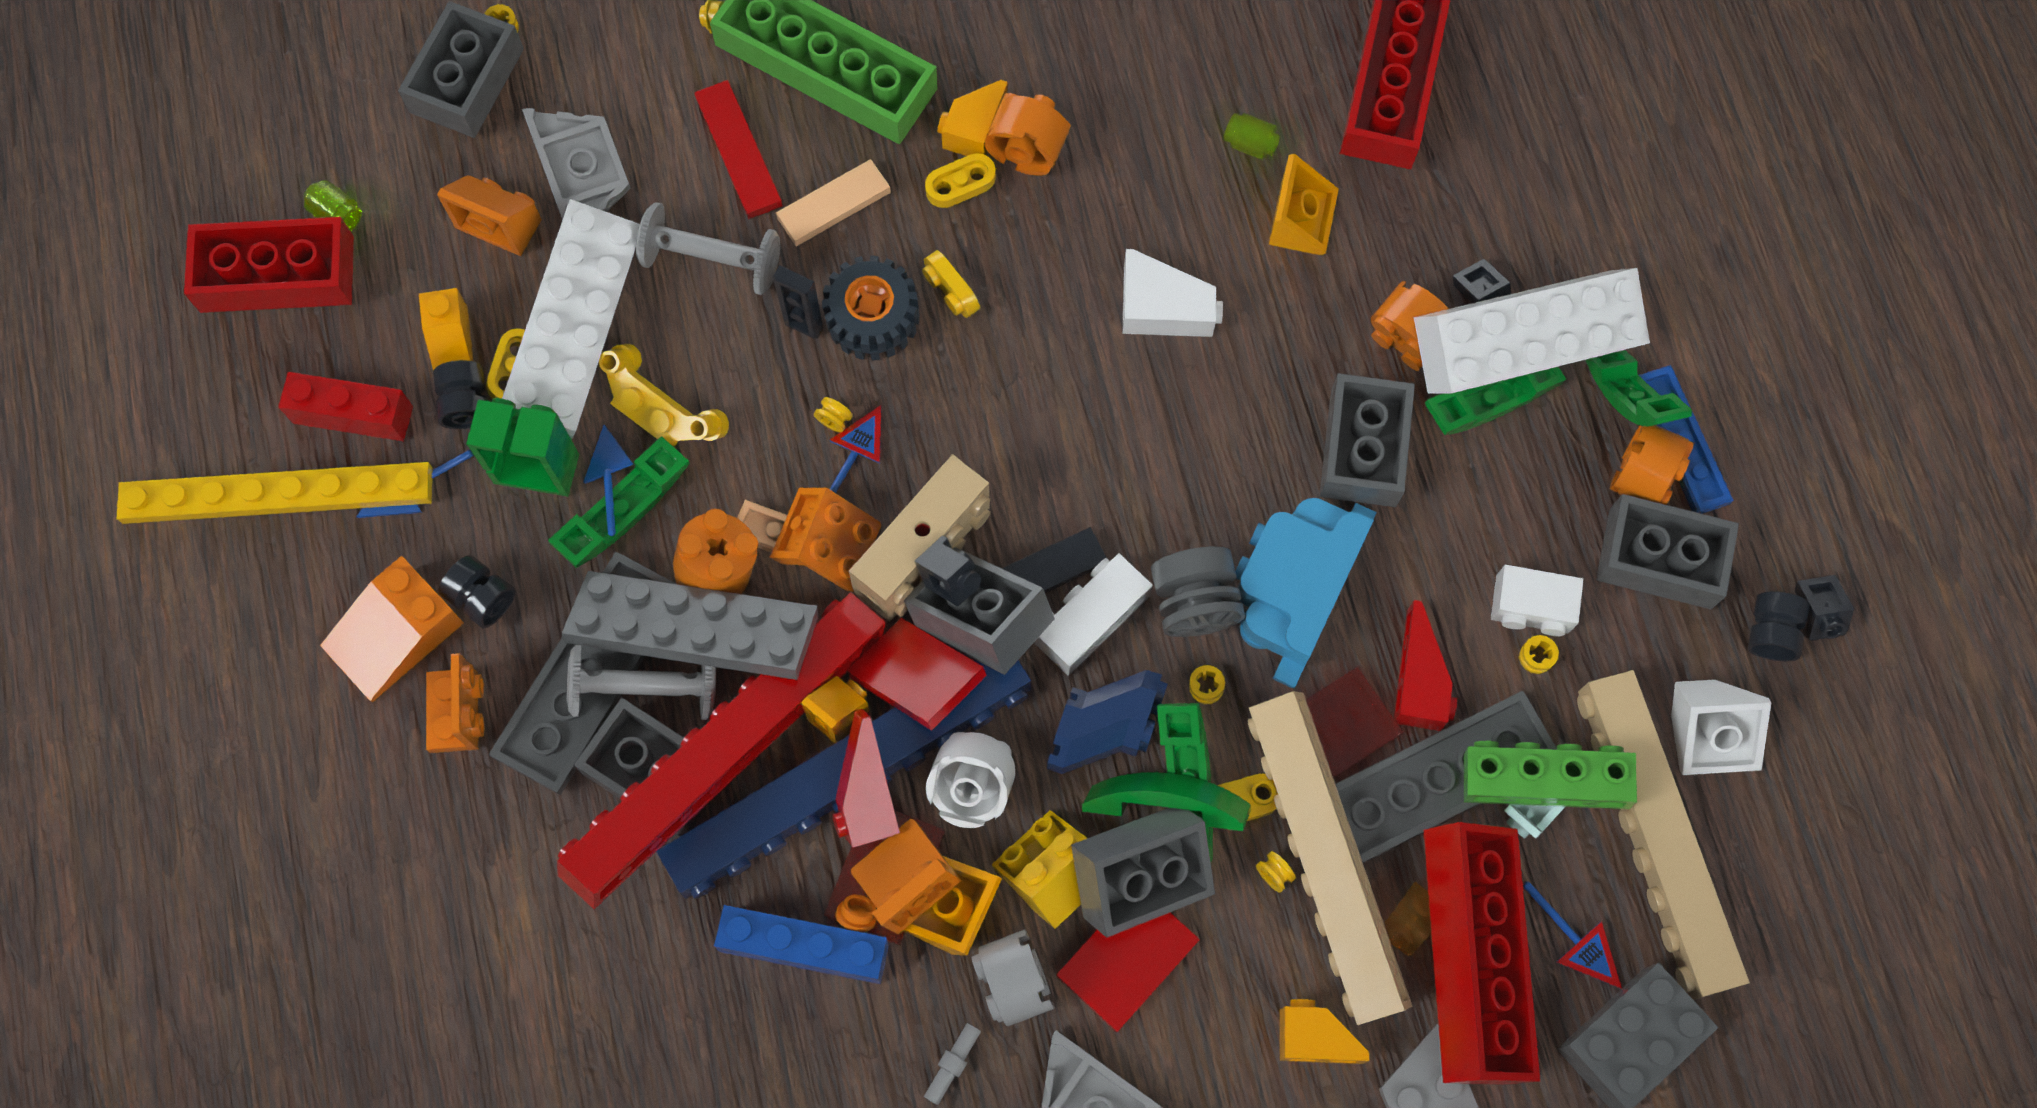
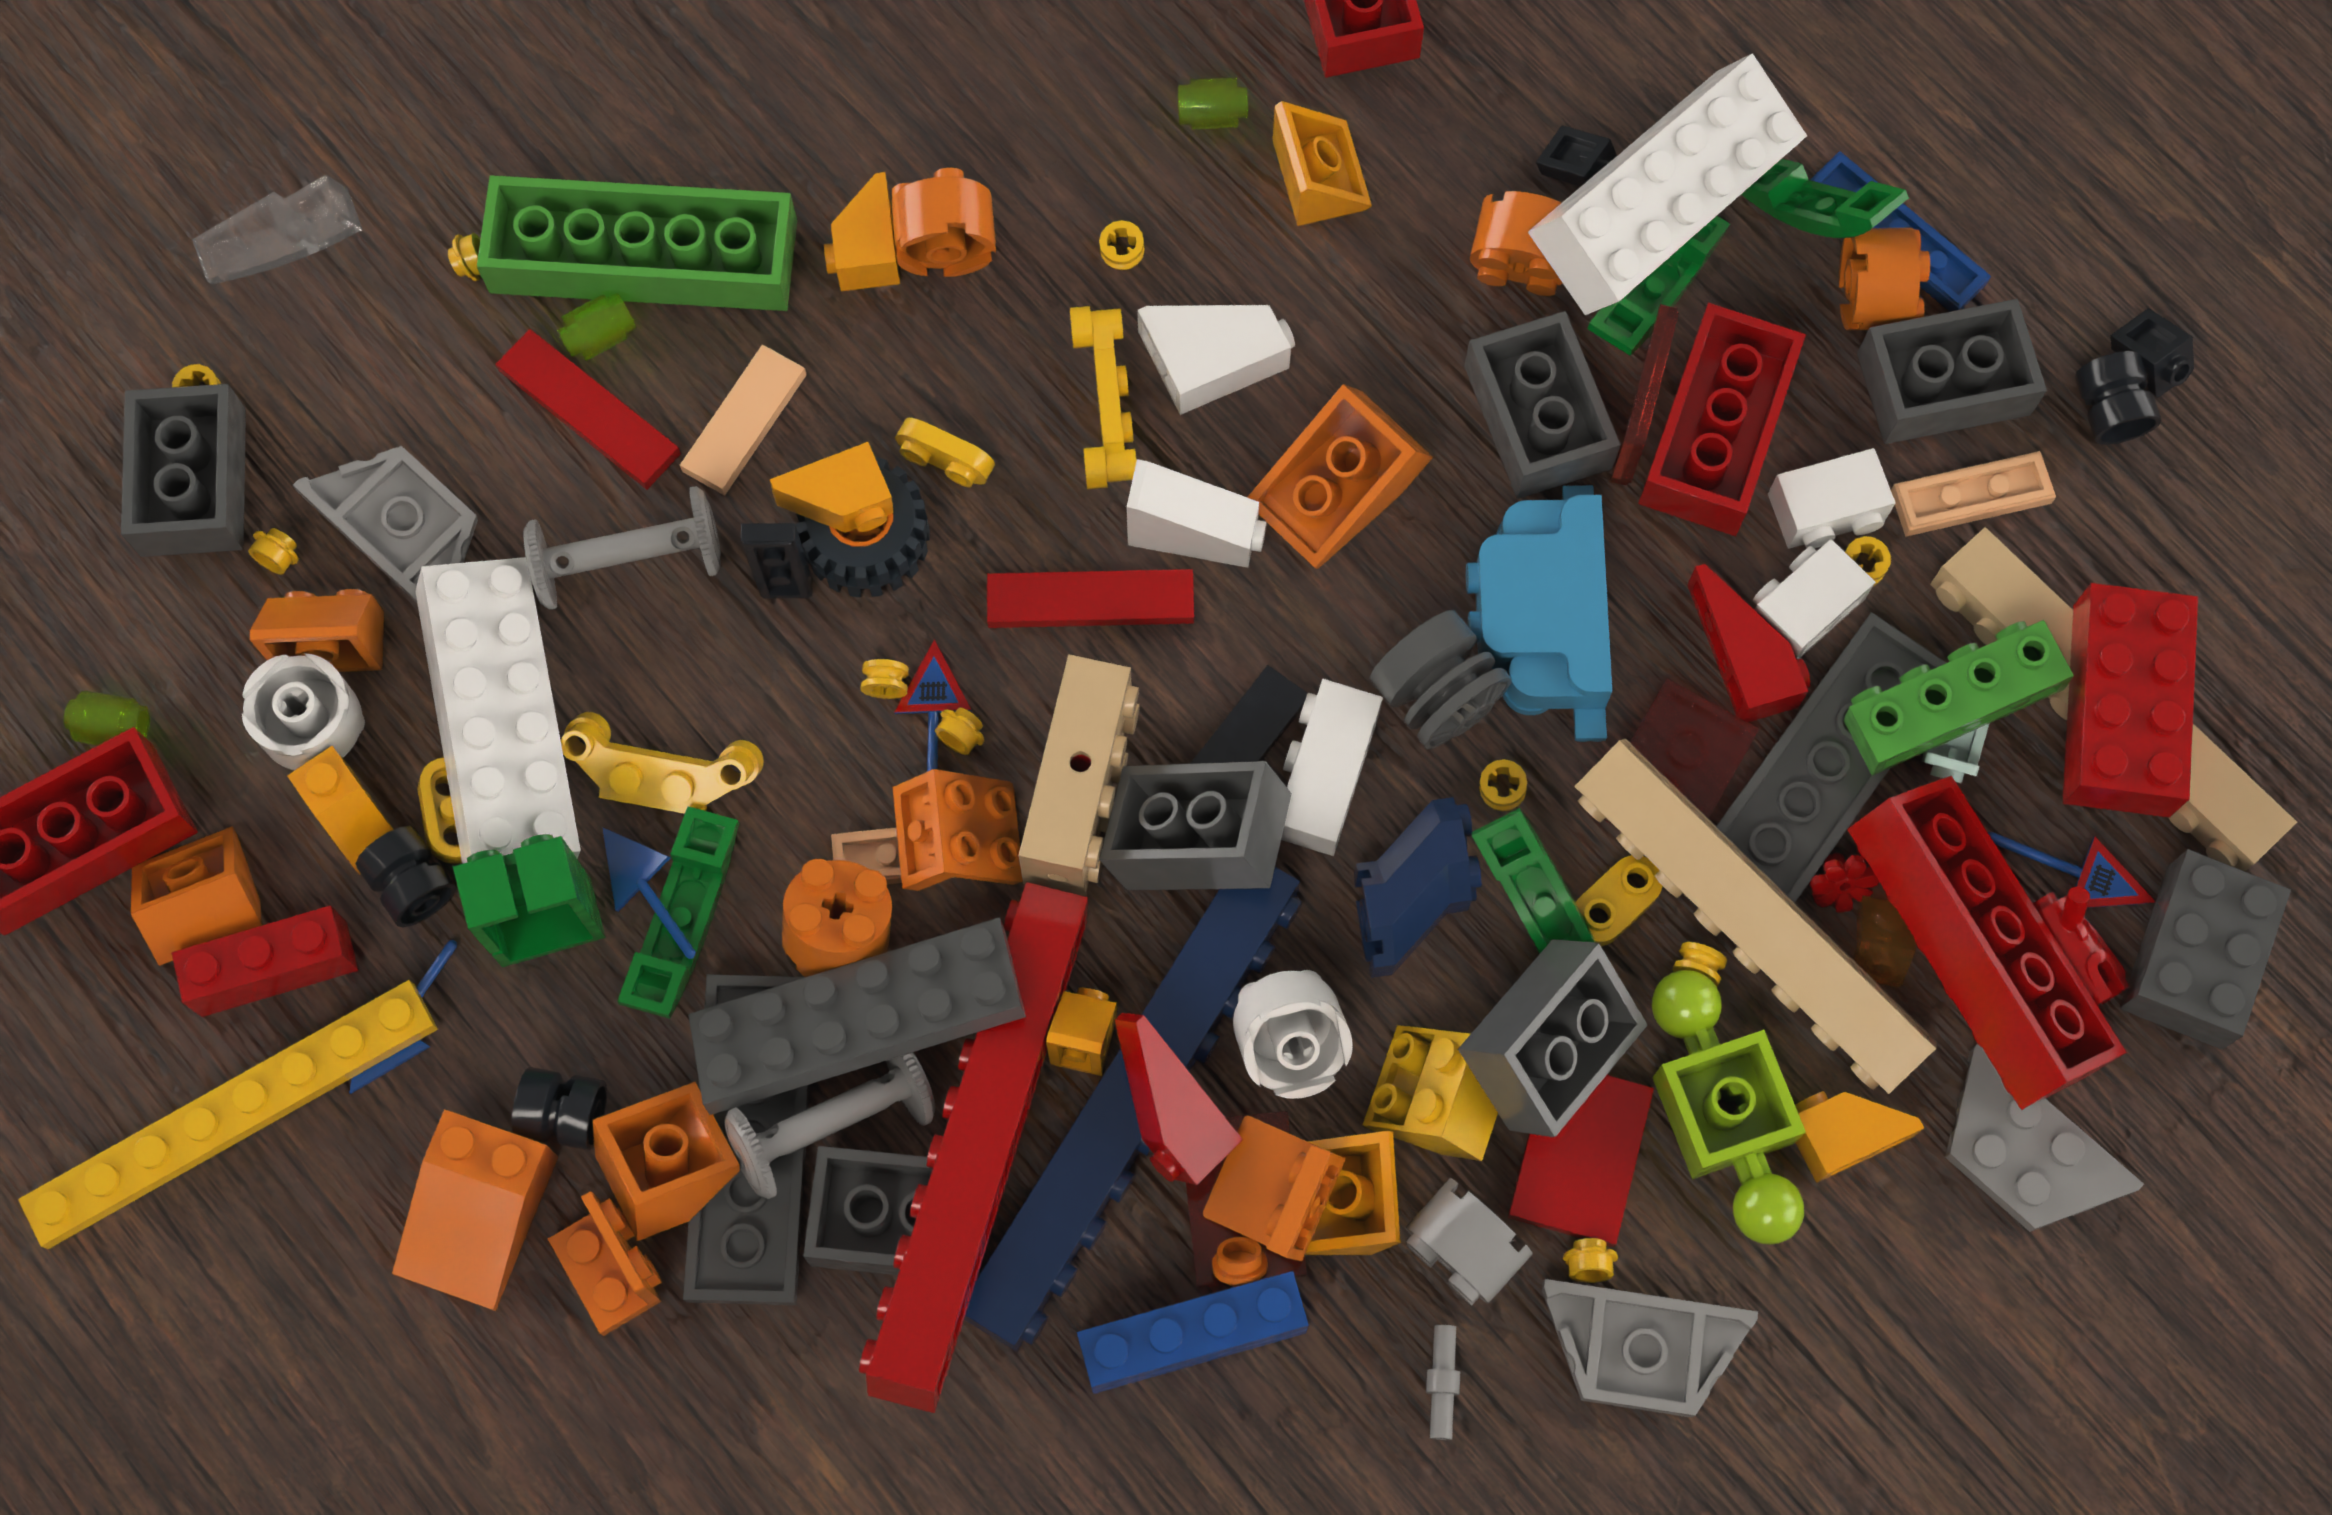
camera: 25 degrees left, 0 degrees up
red tile [847,618,987,731] -> none
black brick [914,535,981,607] -> none
yellow plate [925,153,996,208] -> none
green slope [1082,772,1251,831] -> none
white slope [1671,680,1771,775] -> none
none -> orange slope [131,826,262,966]
none -> white brick [242,653,365,770]
none -> yellow plate [248,528,299,575]
none -> clear neon green brick [557,293,637,361]
none -> orange slope [592,1082,740,1241]
none -> light orange slope [770,442,894,533]
none -> yellow plate [935,707,985,755]
none -> red tile [987,569,1194,628]
none -> yellow plate [1070,306,1137,489]
none -> yellow bush [1099,220,1145,270]
none -> white slope [1127,459,1267,568]
none -> orange slope [1247,384,1433,569]
none -> yellow plate [1563,1238,1618,1283]
none -> clear red tile [1610,304,1679,486]
none -> red brick [1638,302,1806,537]
none -> lime brick [1652,970,1806,1245]
none -> white brick [1753,539,1876,659]
none -> red plant [1809,853,1879,913]
none -> light nougat tile [1891,451,2056,537]
none -> red piece [2033,887,2130,1006]
none -> red brick [2062,583,2198,818]

